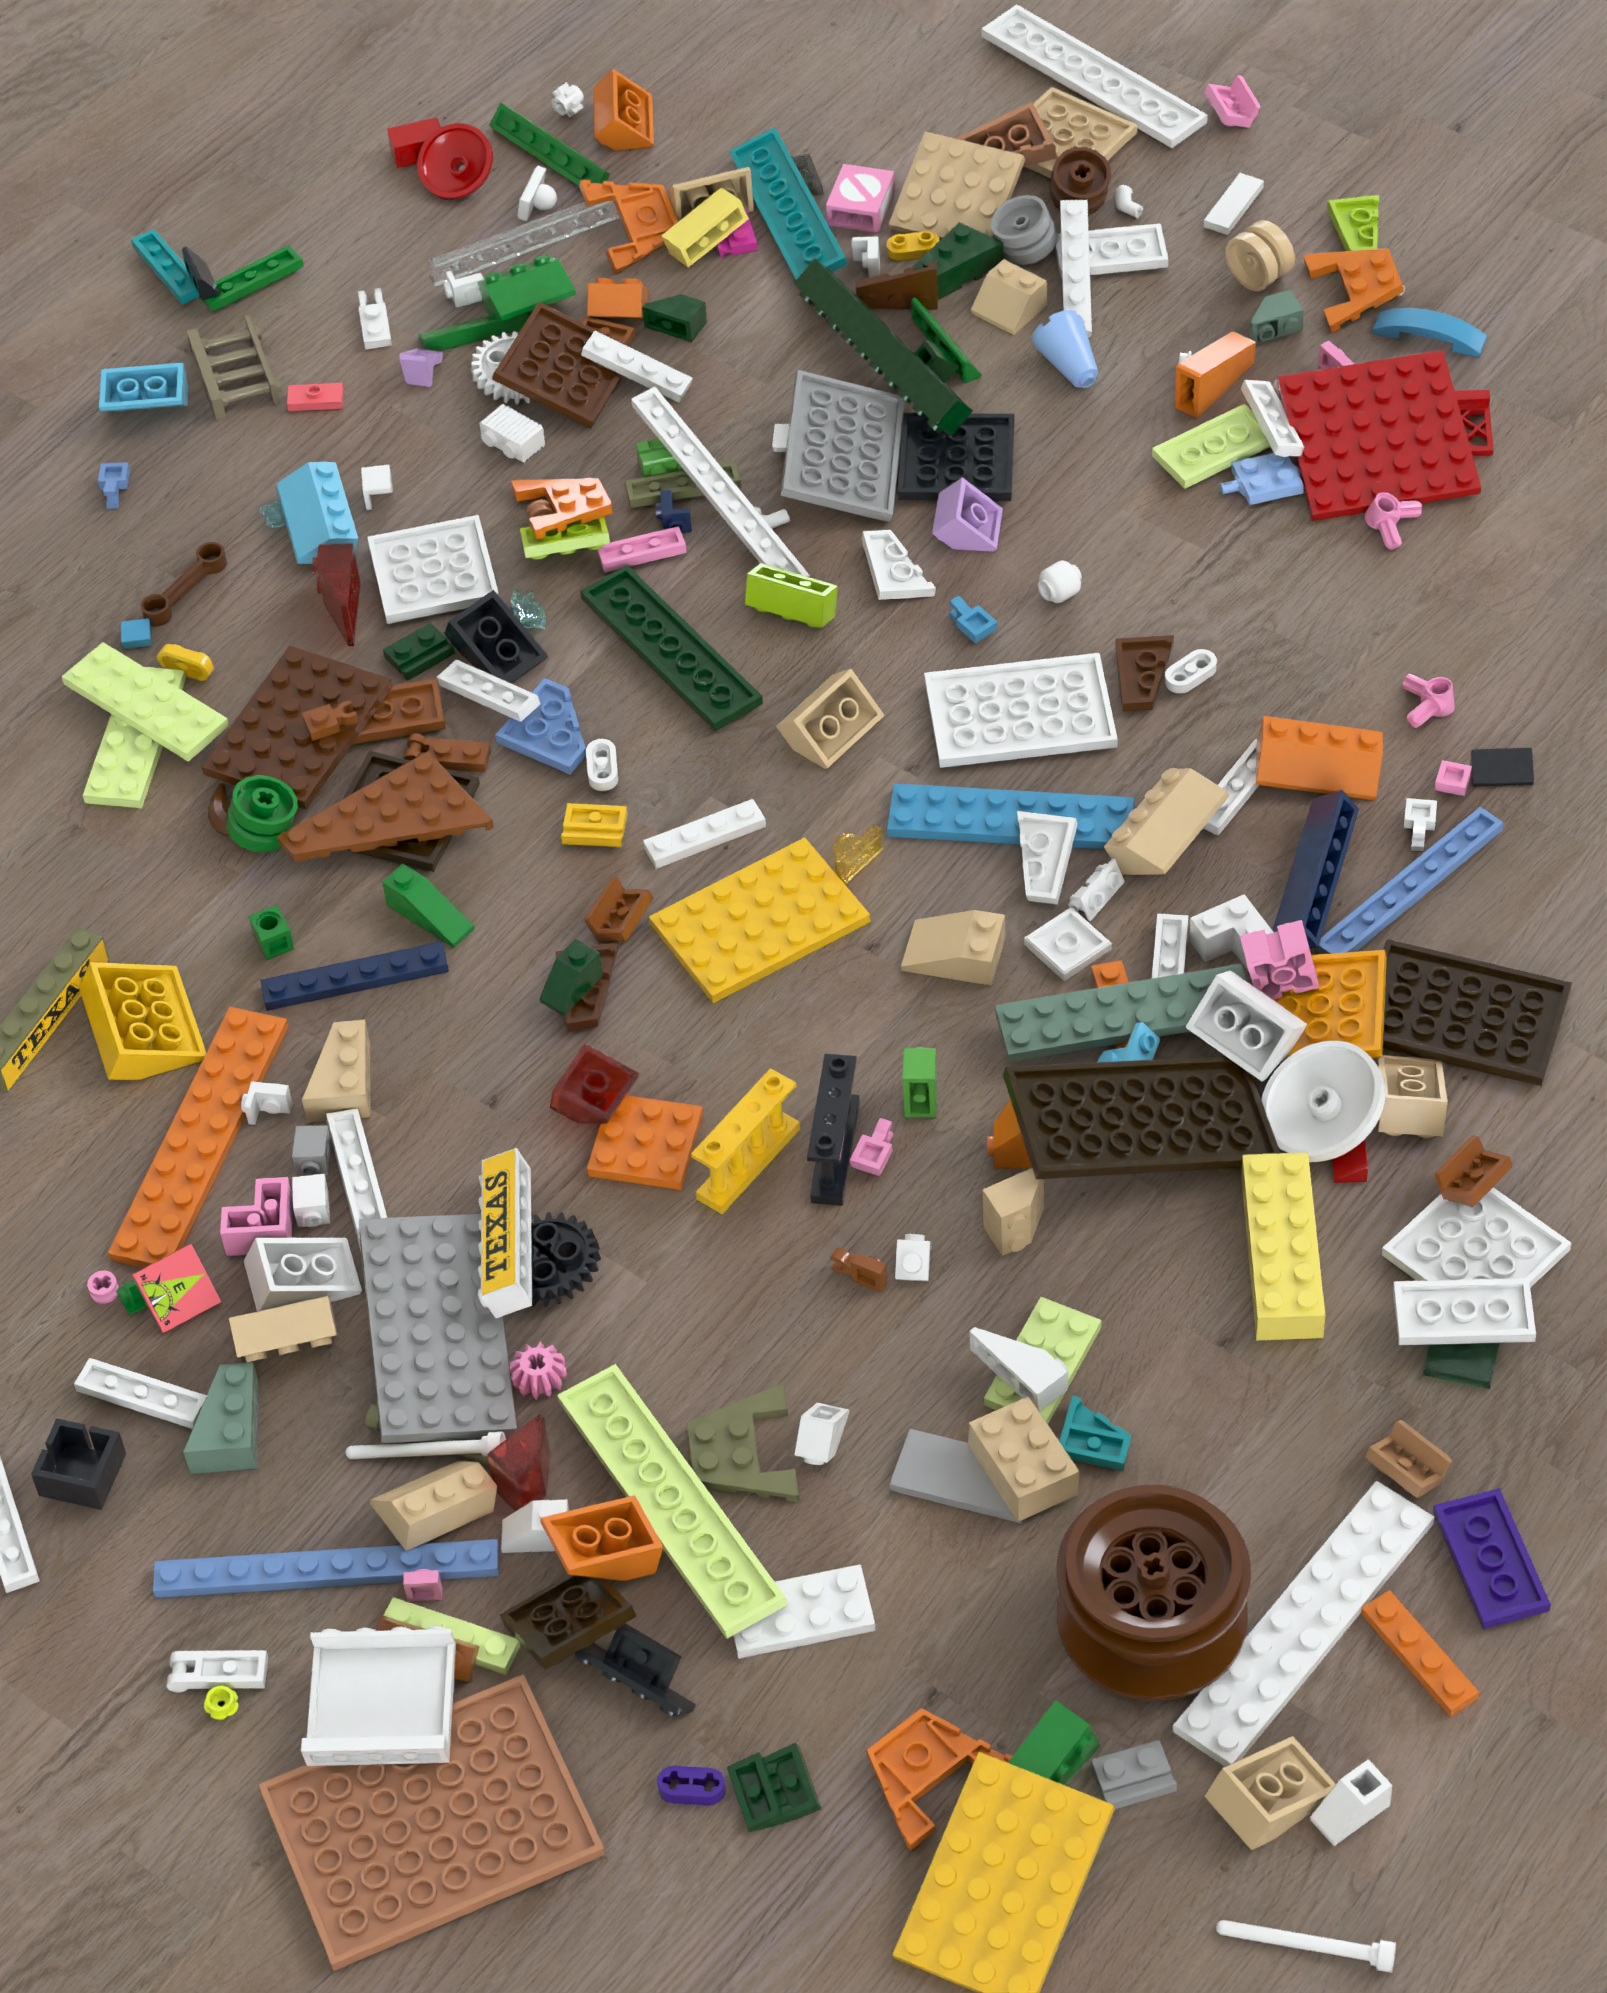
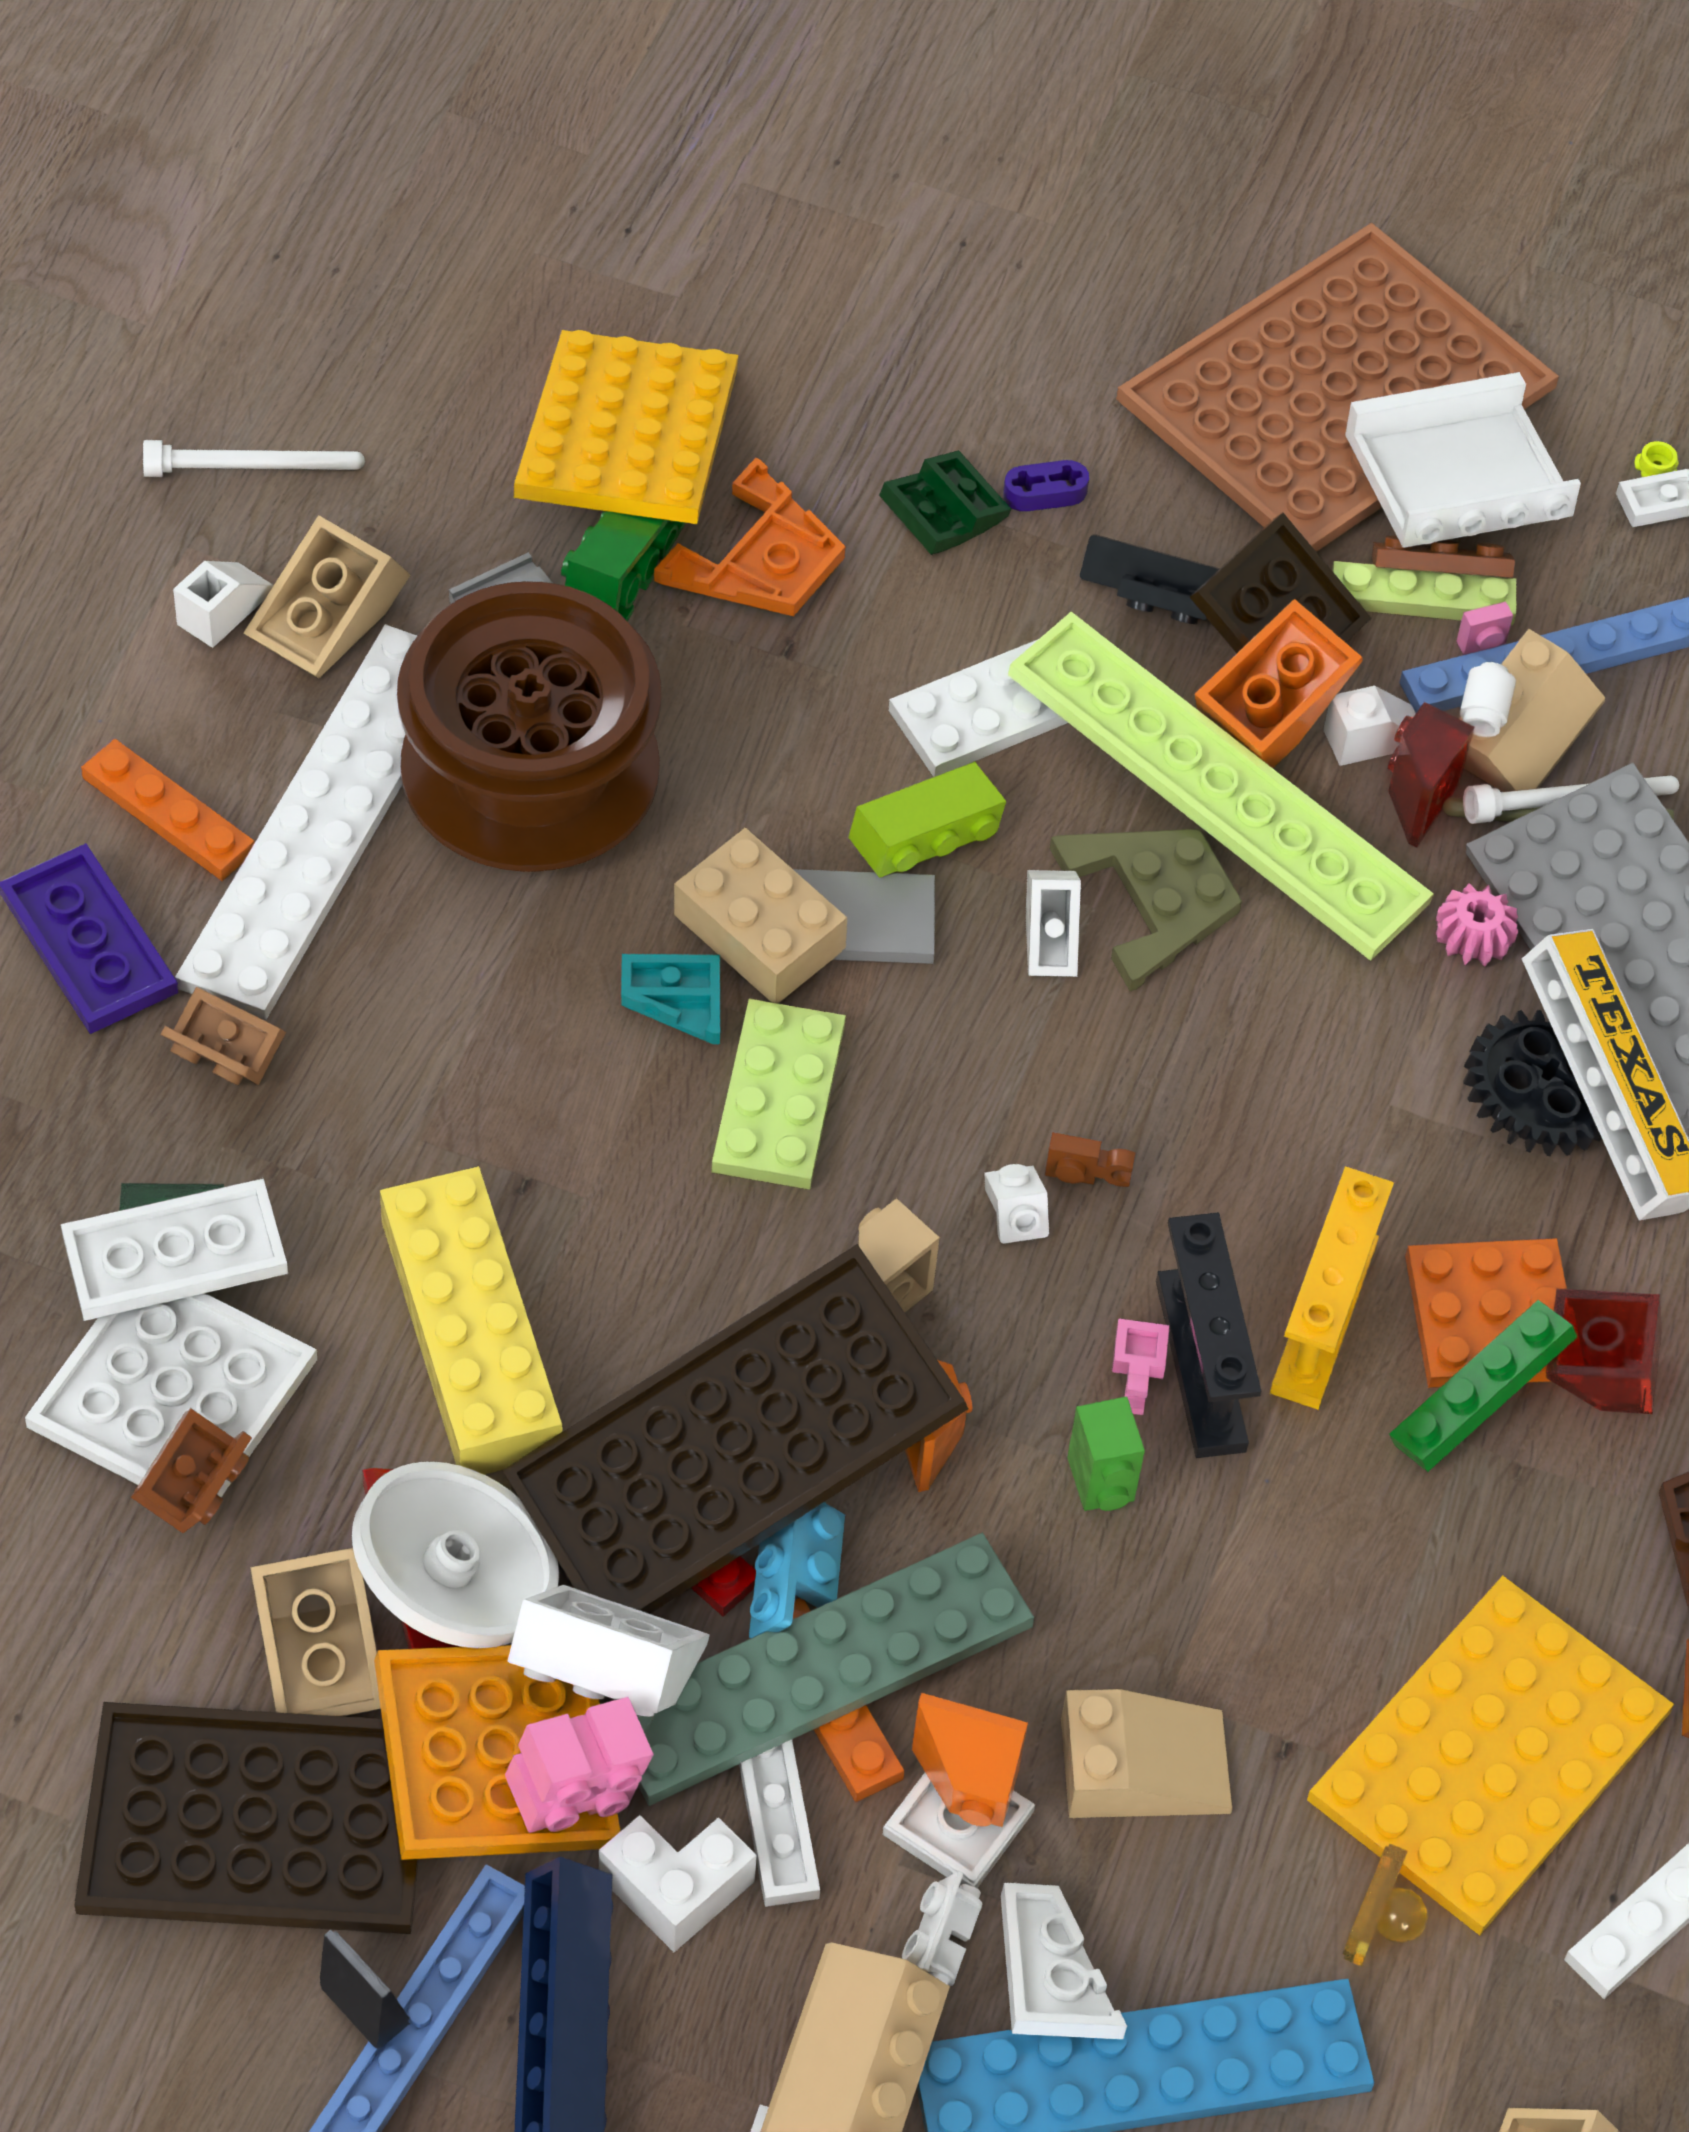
camera: 155 degrees right, 5 degrees up
white slope [970,1327,1068,1412] -> none
none -> black slope [320,1930,410,2049]
none -> lime brick [848,762,1006,878]
none -> orange slope [912,1693,1028,1827]
none -> green plate [1389,1300,1577,1472]
none -> white brick [1460,662,1516,737]

